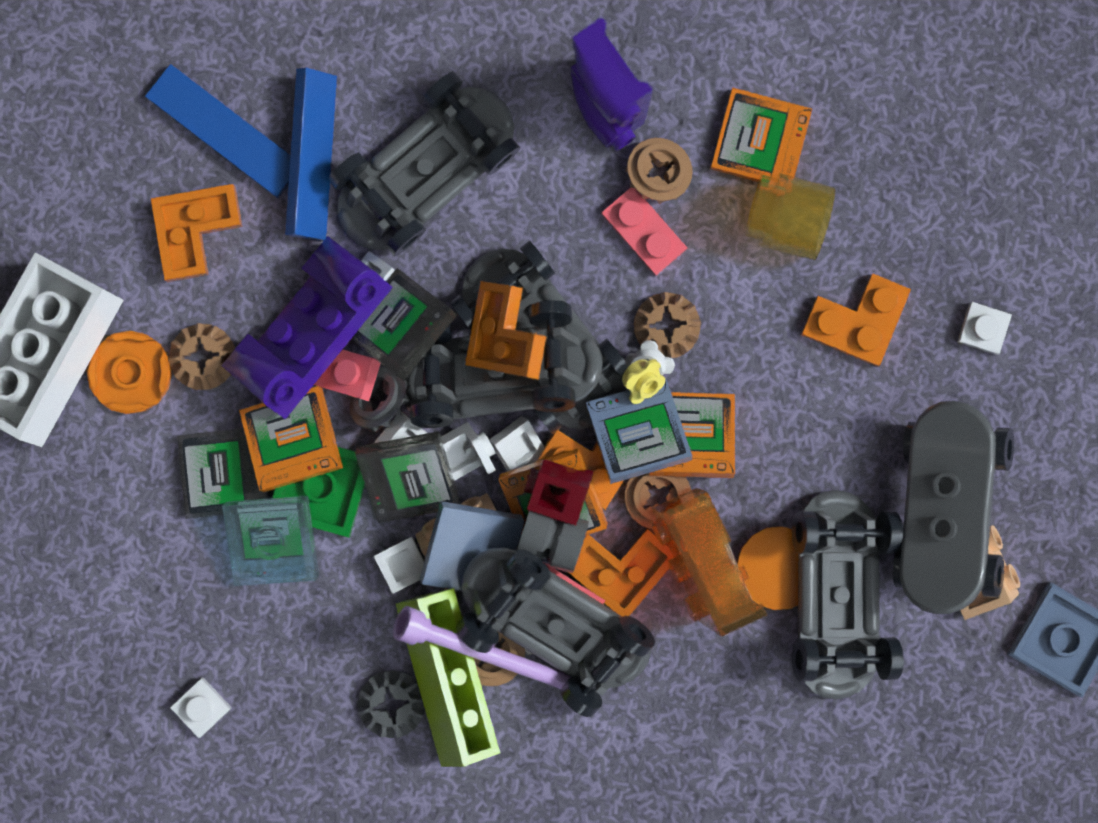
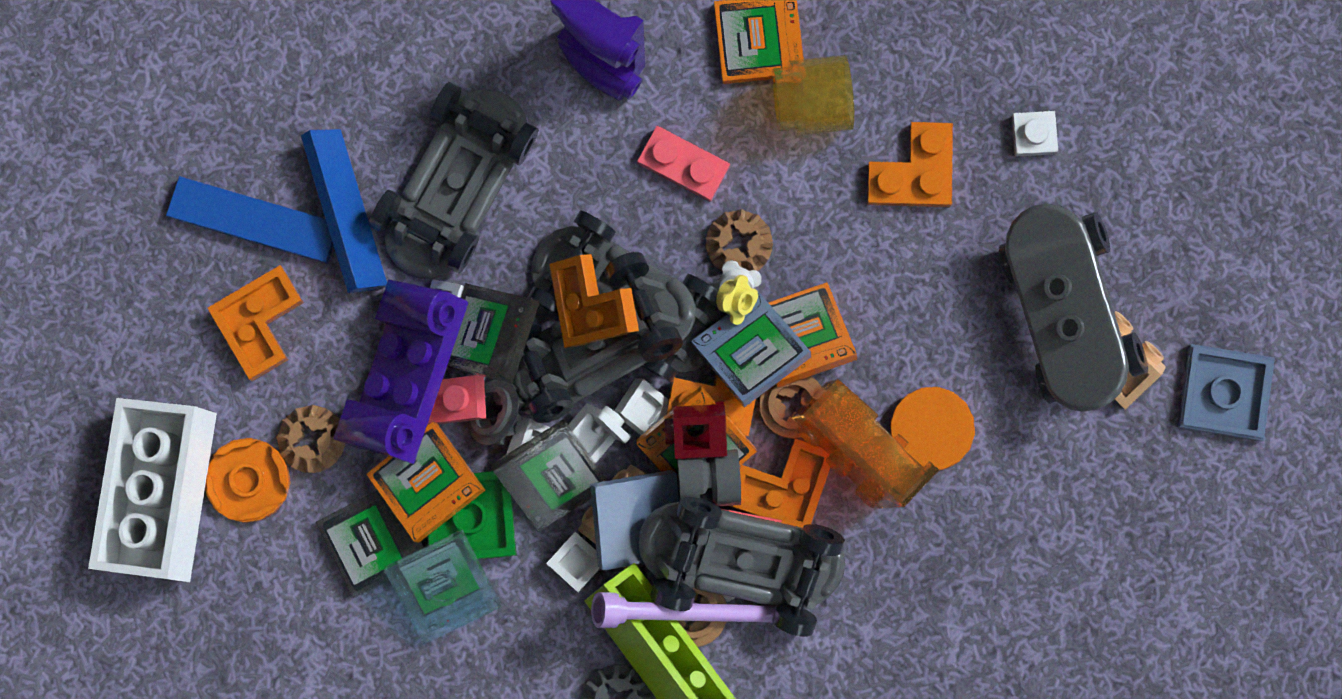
camera: 20 degrees left, 5 degrees down
medium nougat gear [625,138,693,204] -> none
dark grey piece [792,490,904,700] -> none

